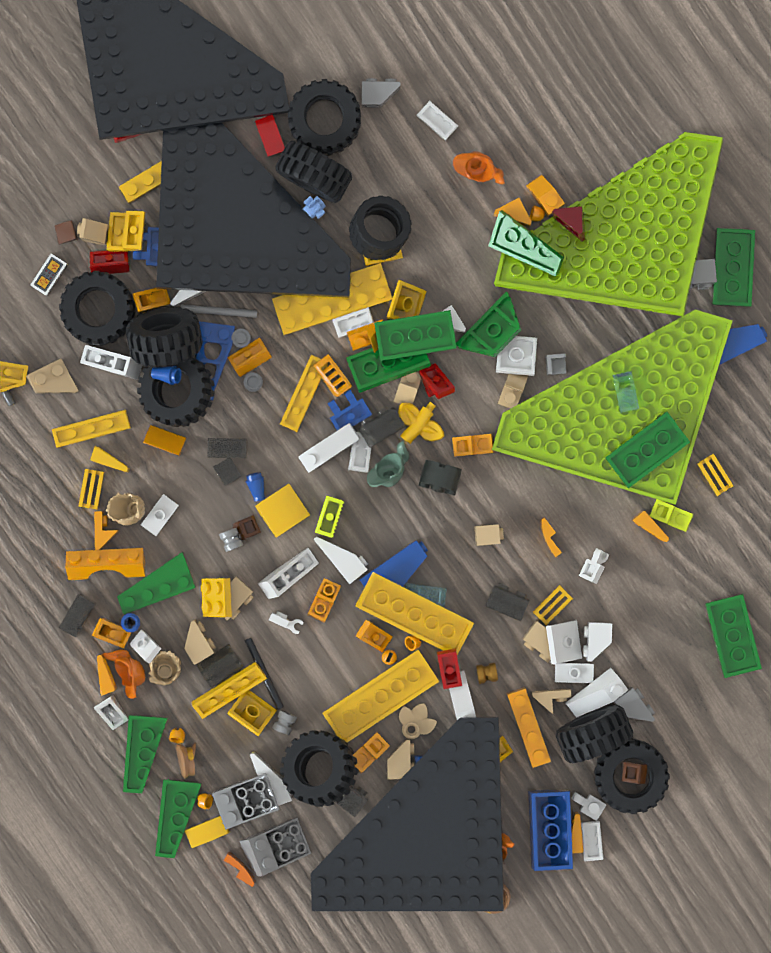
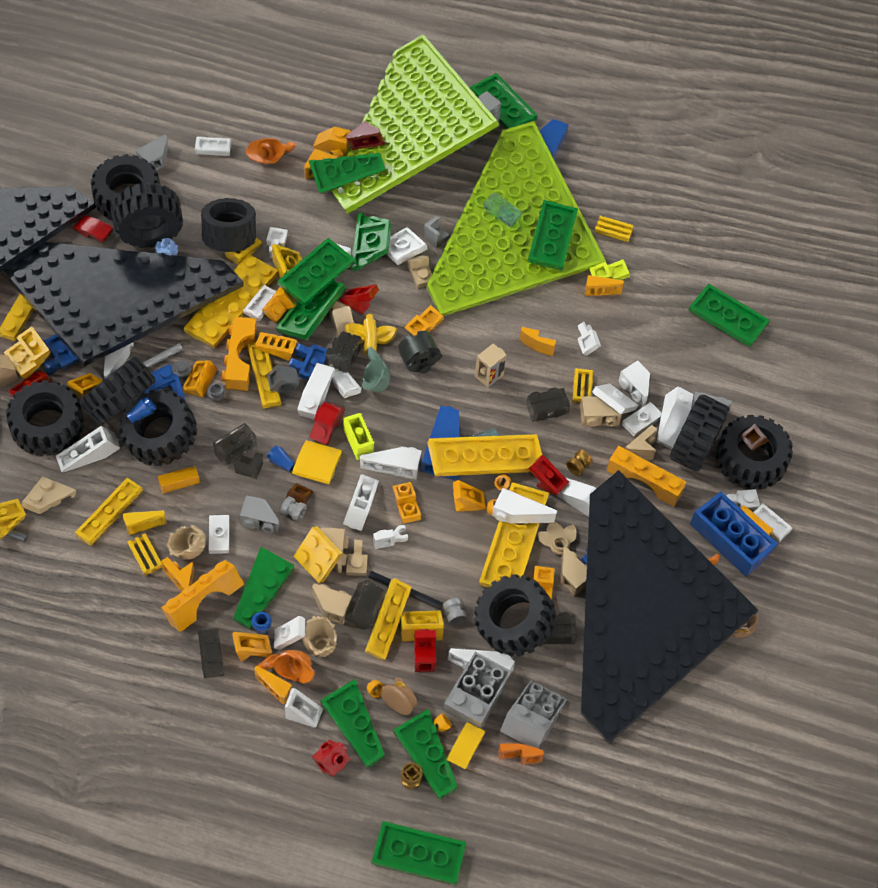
camera: 40 degrees left, 30 degrees down
none -> light orange arch [222,317,257,391]
none -> light grey slope [240,495,280,533]
none -> white plate [266,227,288,258]
none -> dark grey brick [267,365,299,394]
none -> red brick [309,402,345,445]
none -> red brick [312,740,350,777]
none -> tan plate [346,540,368,576]
none -> green plate [371,821,466,886]
none -> pearl gold wheel [401,762,423,790]
none -> red brick [414,629,436,672]
none -> white slope [492,488,557,523]

